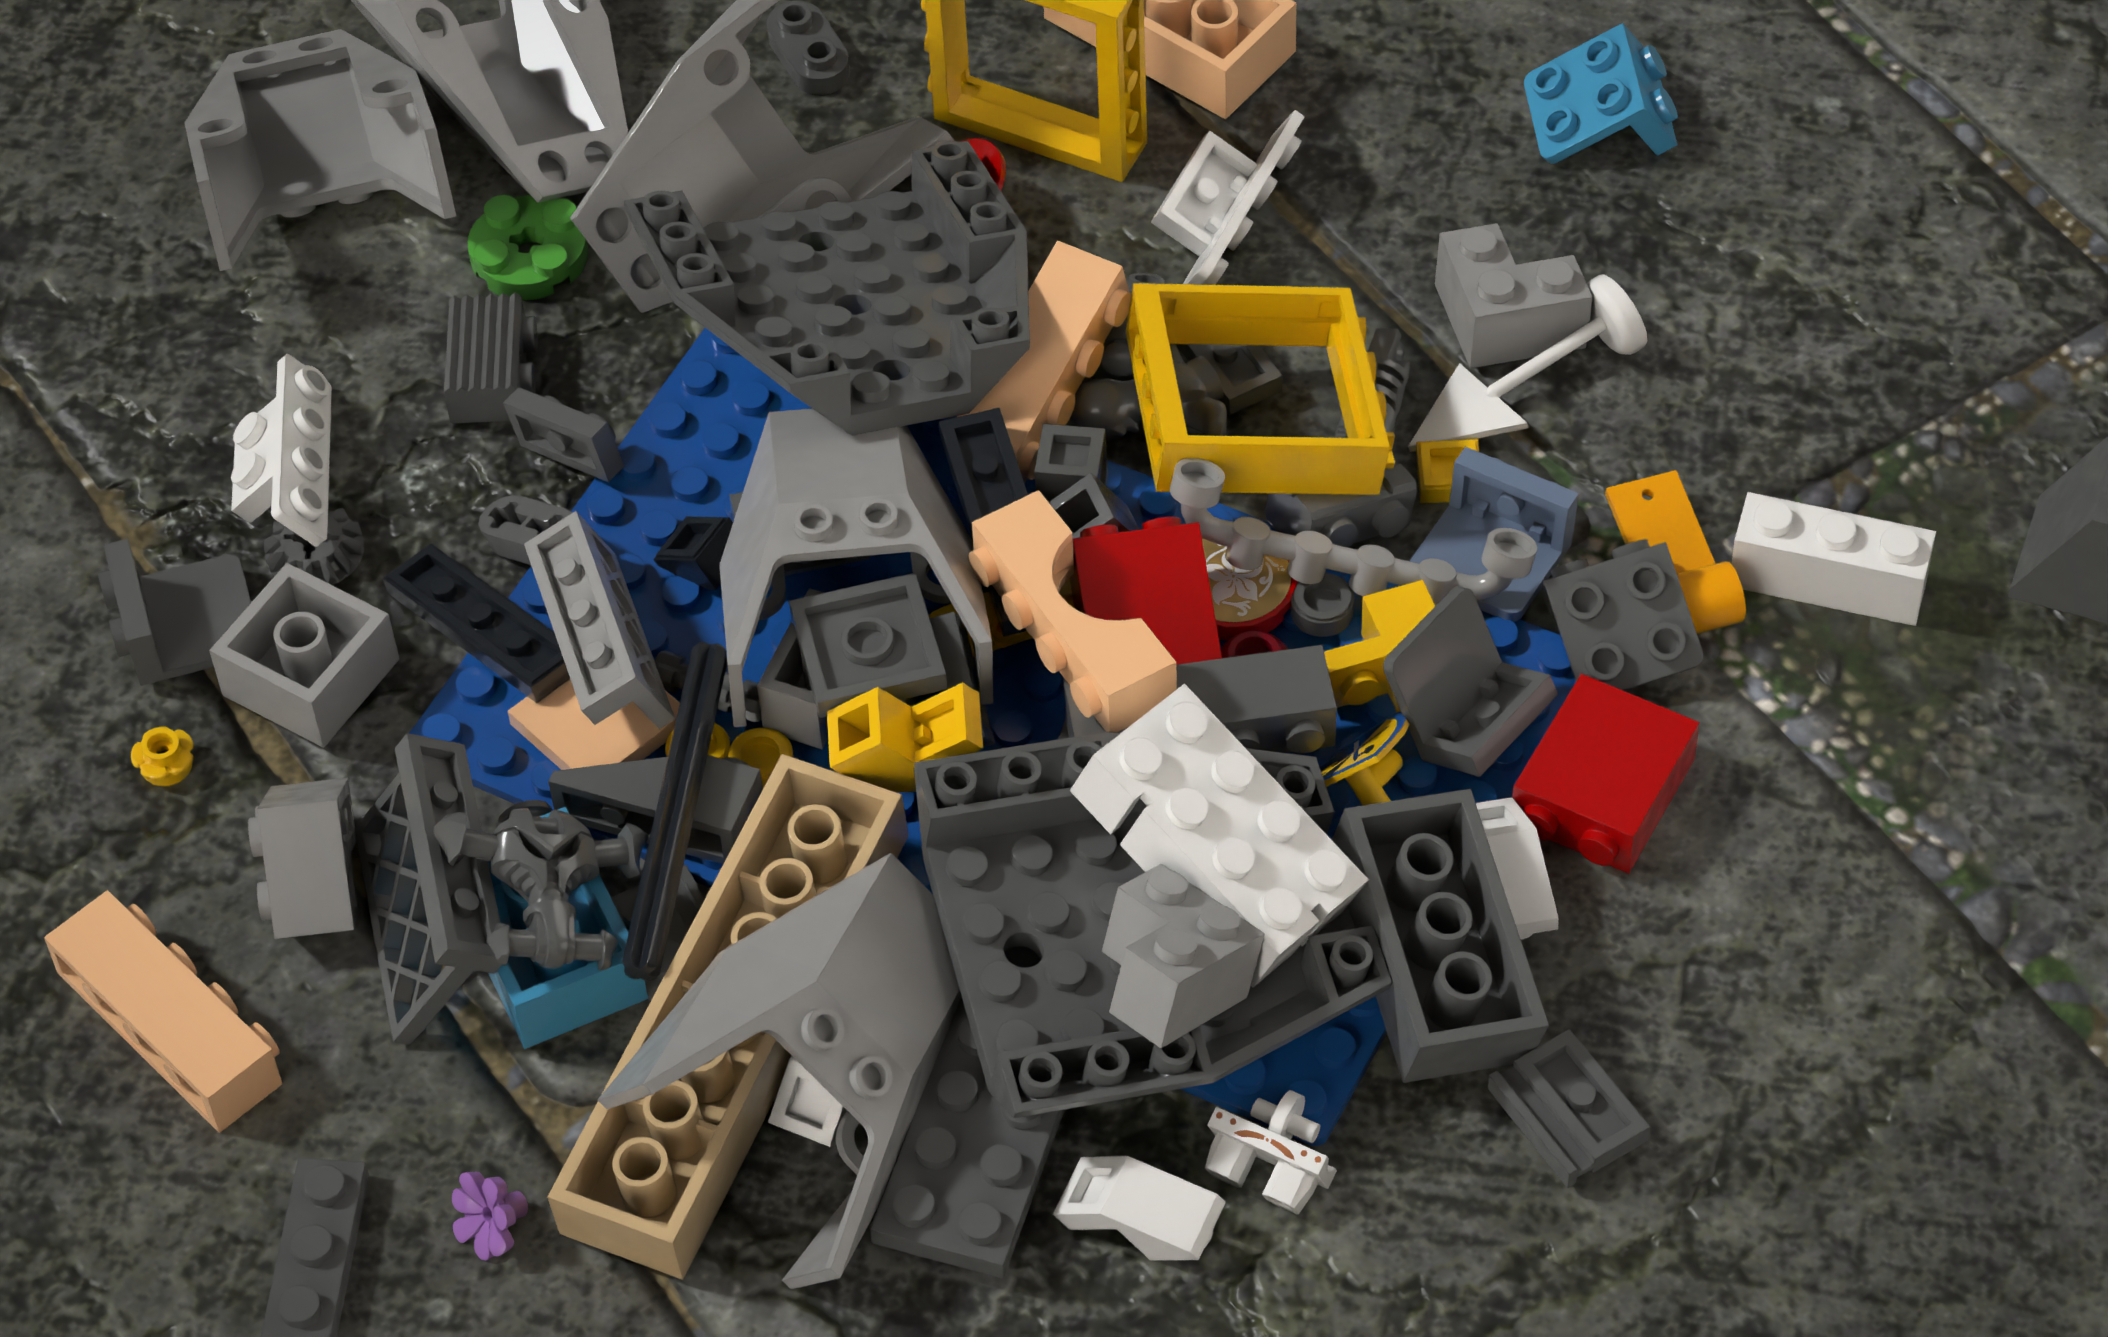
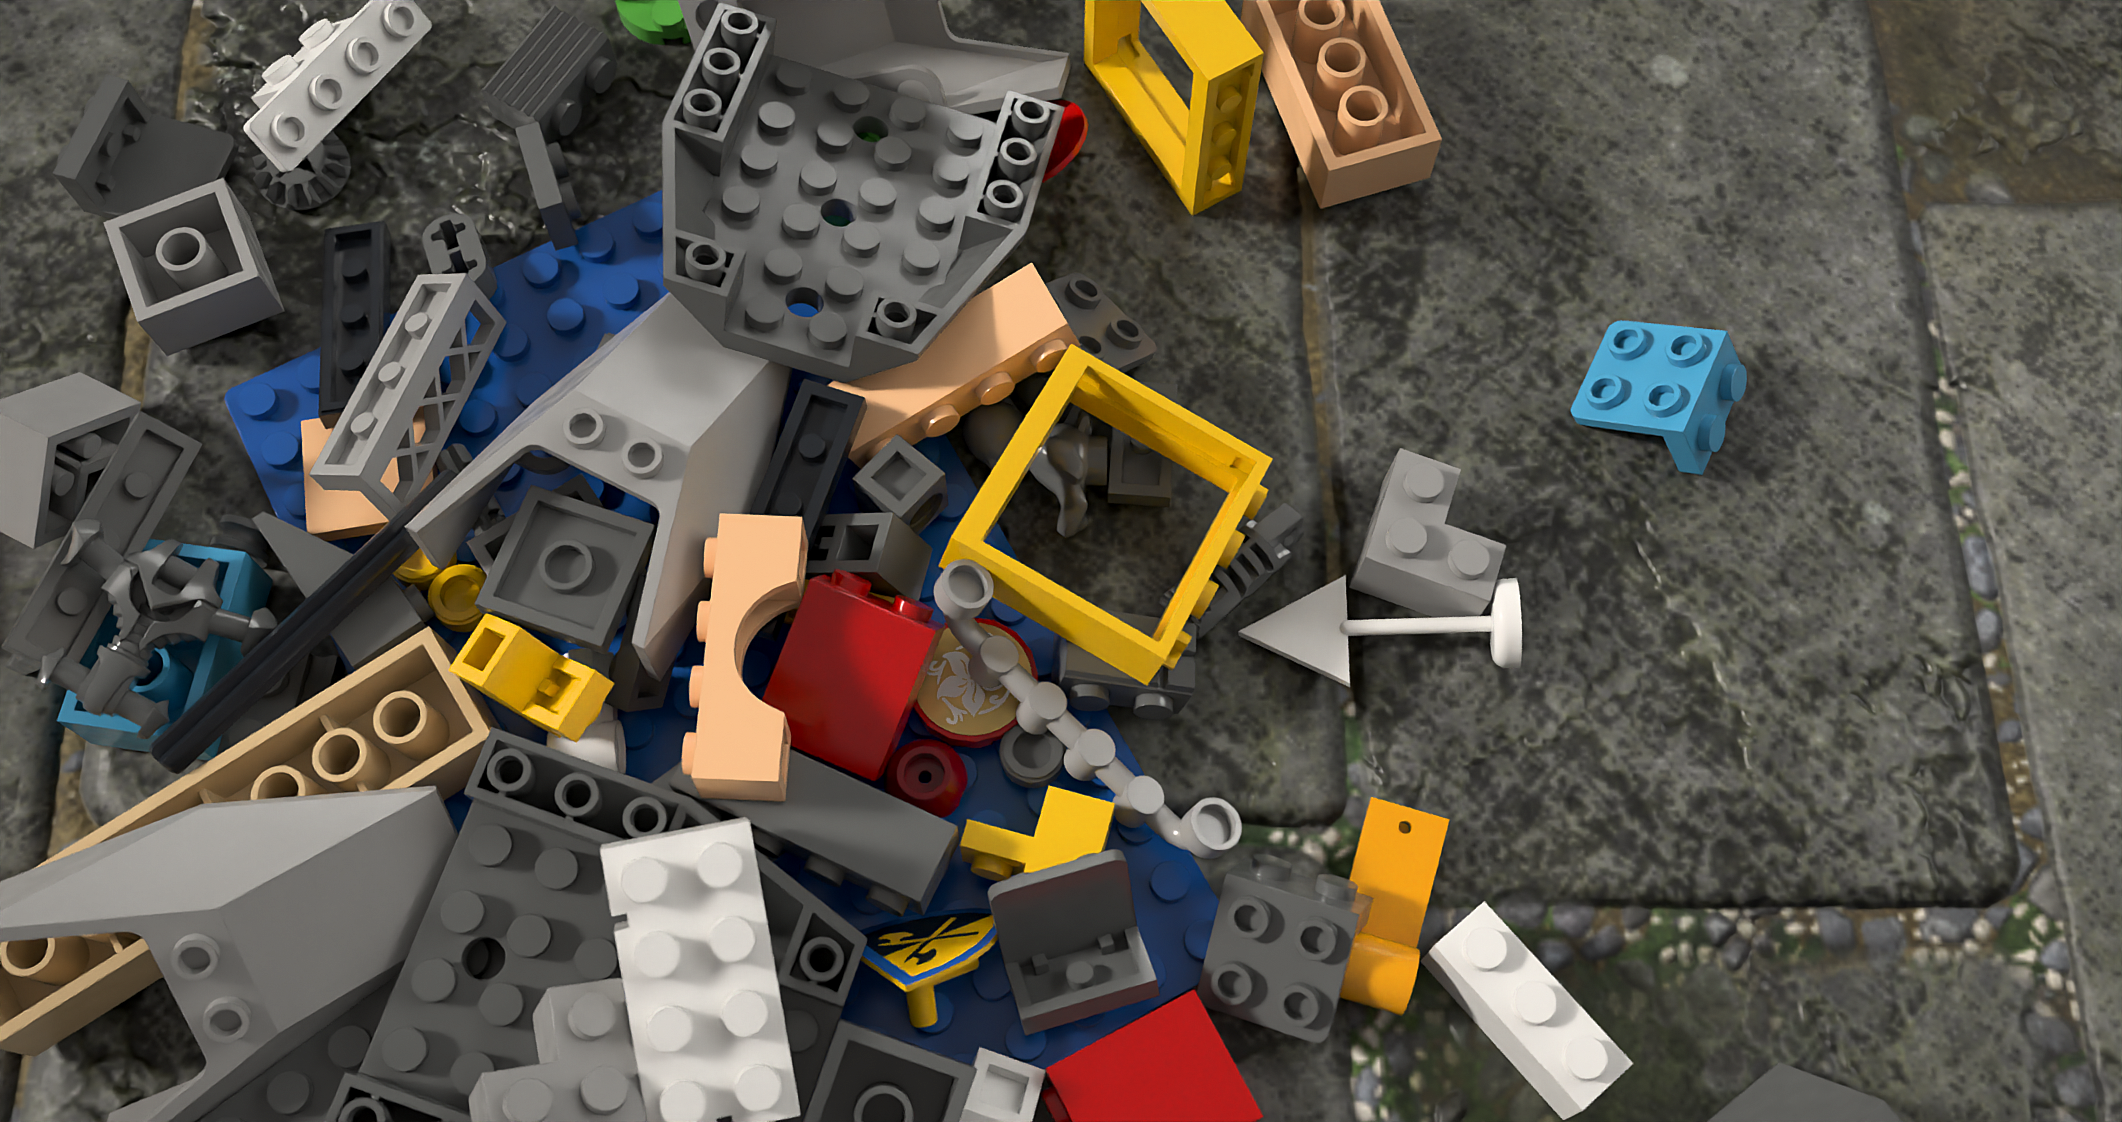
camera: 30 degrees right, 15 degrees up
yellow plate [131,726,194,786] -> none
black slope [653,516,733,590] -> none
white bracket [1151,110,1305,285] -> none
sand blue bracket [1410,447,1579,622] -> none
yellow tile [1416,439,1479,503] -> none

